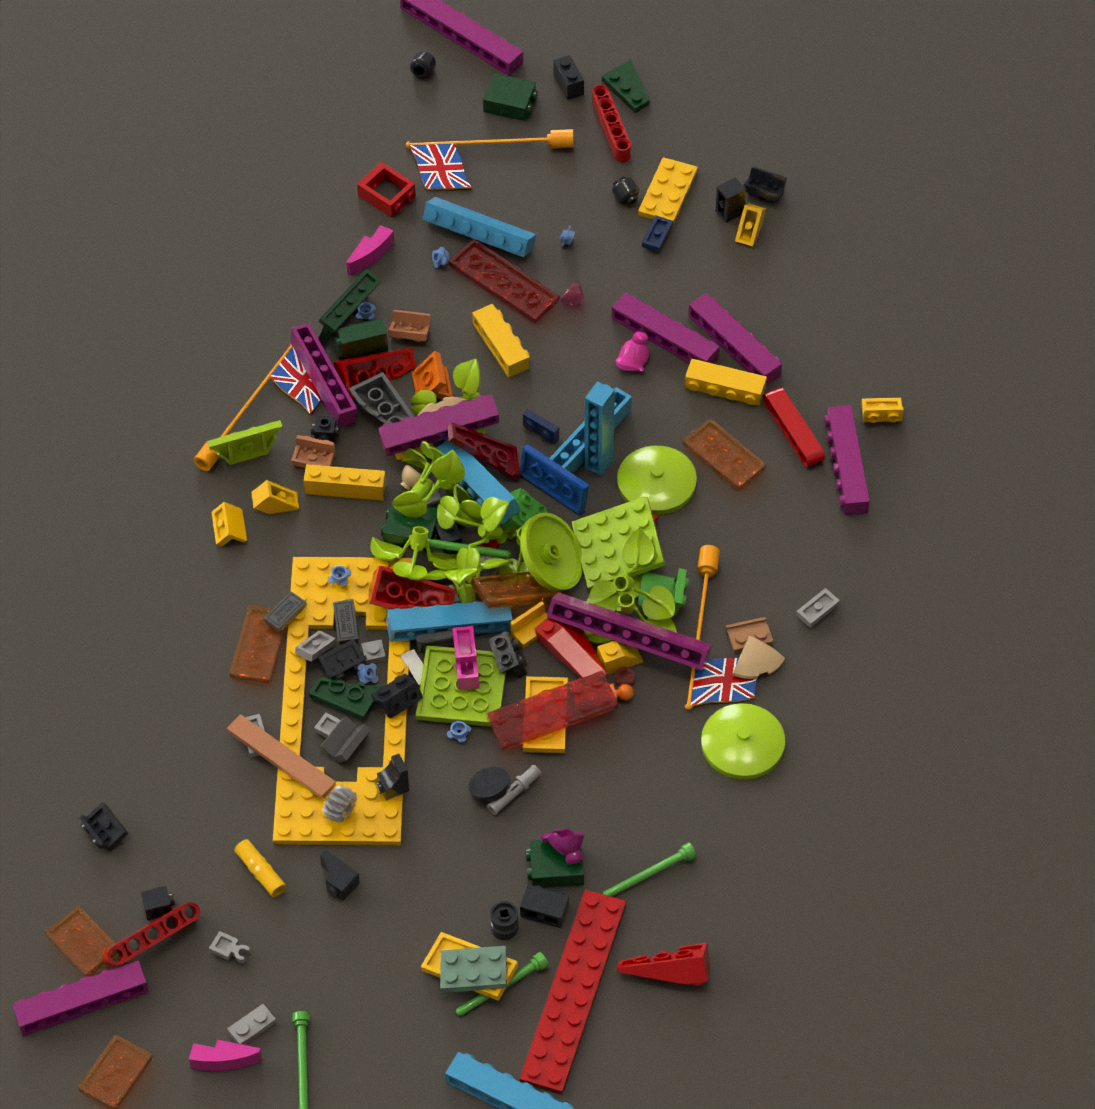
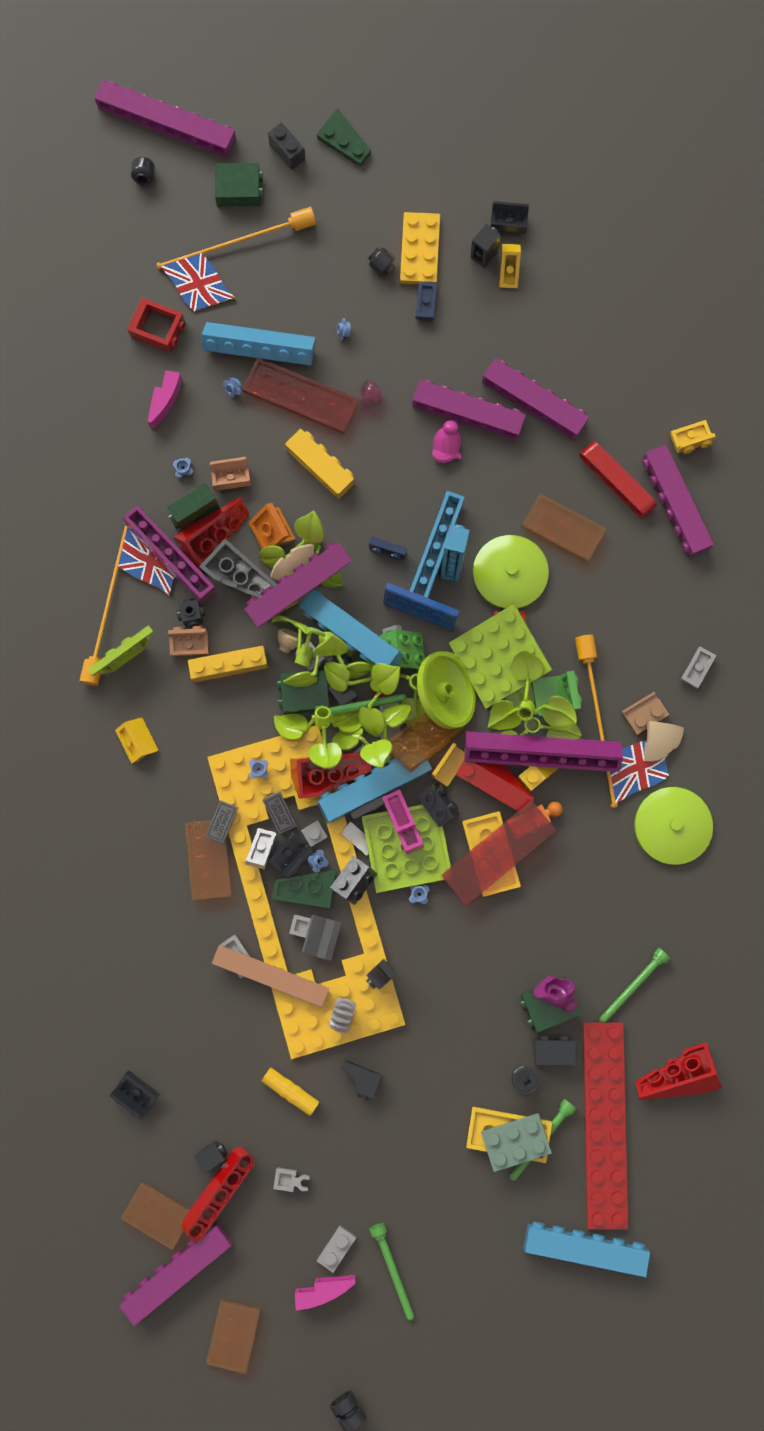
camera: 15 degrees left, 25 degrees up
yellow slope [251,480,299,514] -> none
dark green fence [318,268,381,345] -> none
dark red wing [447,422,521,481] -> none
black tile [469,767,511,802] -> none
light grey pin [487,765,541,815] -> none
red beam [592,85,631,162] -> none
clear red tile [615,667,636,687] -> none
yellow brick [685,359,767,406] -> none

